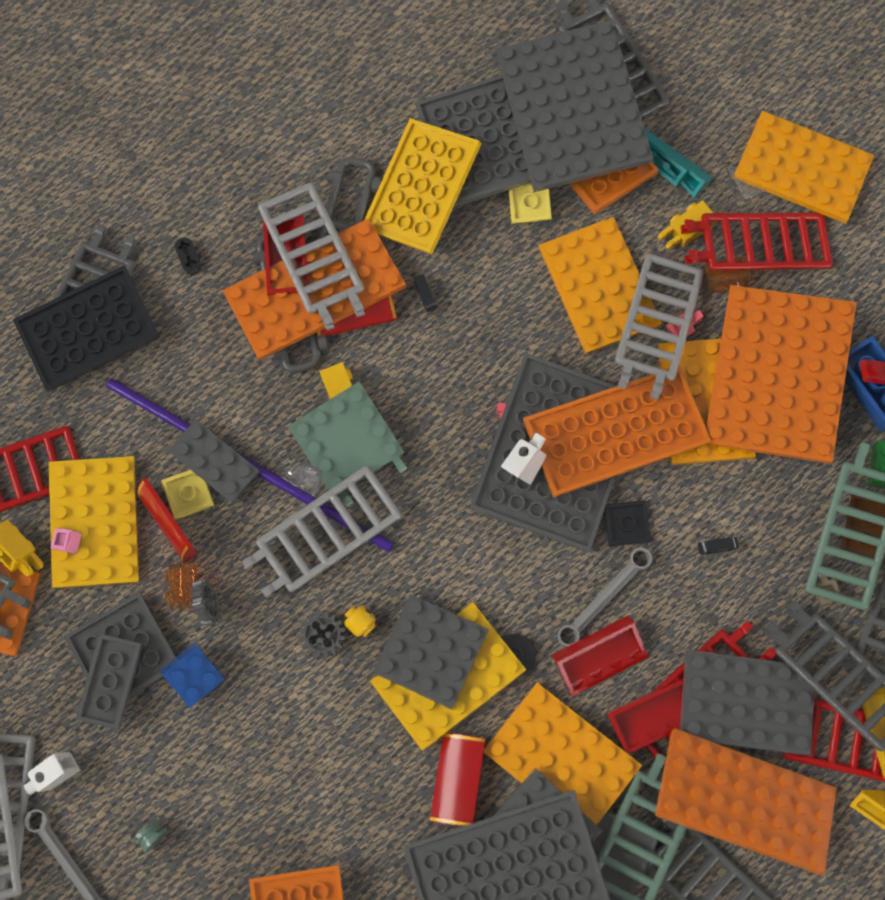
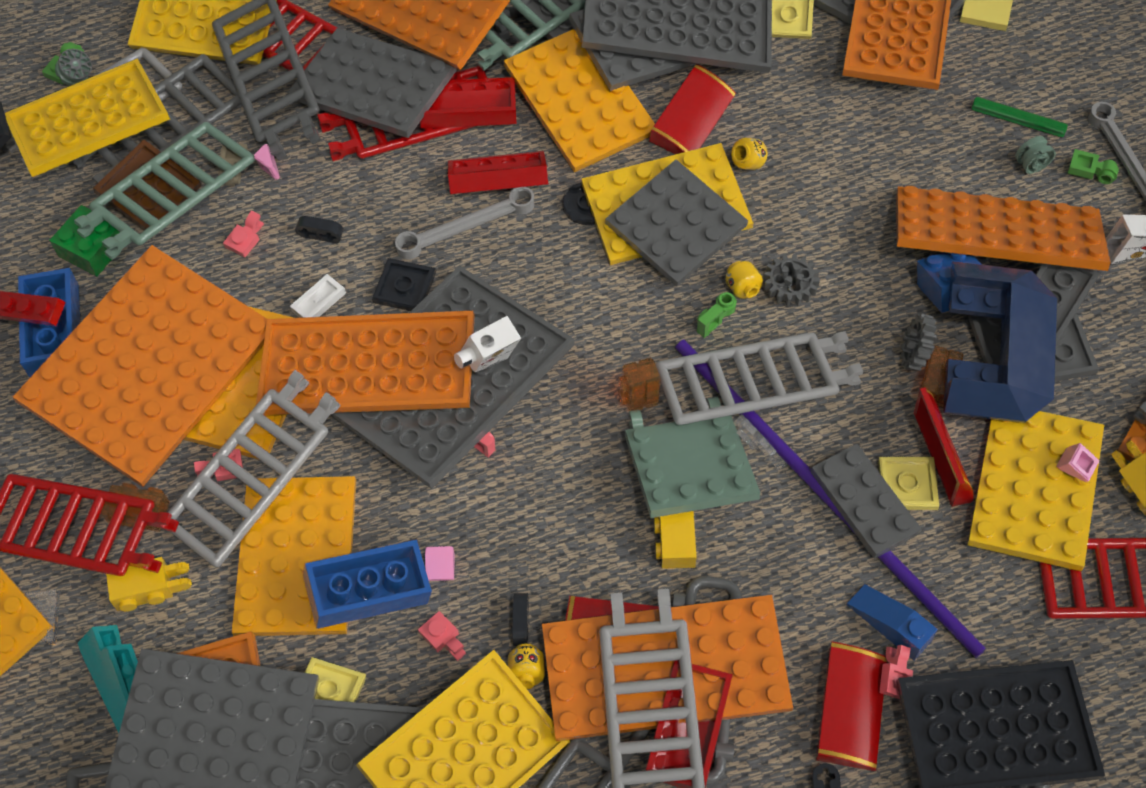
camera: 160 degrees left, 15 degrees down
none -> coral plate [223,210,264,257]
none -> bright pink slope [254,144,280,180]
none -> white plate [290,274,346,318]
none -> blue brick [303,540,432,629]
none -> coral plate [418,611,466,661]
none -> bright pink slope [425,546,455,581]
none -> yellow head [507,644,545,689]
none -> clear orange brick [618,357,660,411]
none -> bright green plate [697,292,737,338]
none -> yellow head [731,137,768,170]
none -> red slope [816,641,887,771]
none -> blue slope [846,584,938,661]
none -> coral plate [879,645,913,699]
none -> orange plate [896,186,1111,271]
none -> dark blue slope [943,261,1057,423]
none -> green axle [972,97,1068,137]
none -> bright green plate [1068,149,1119,184]

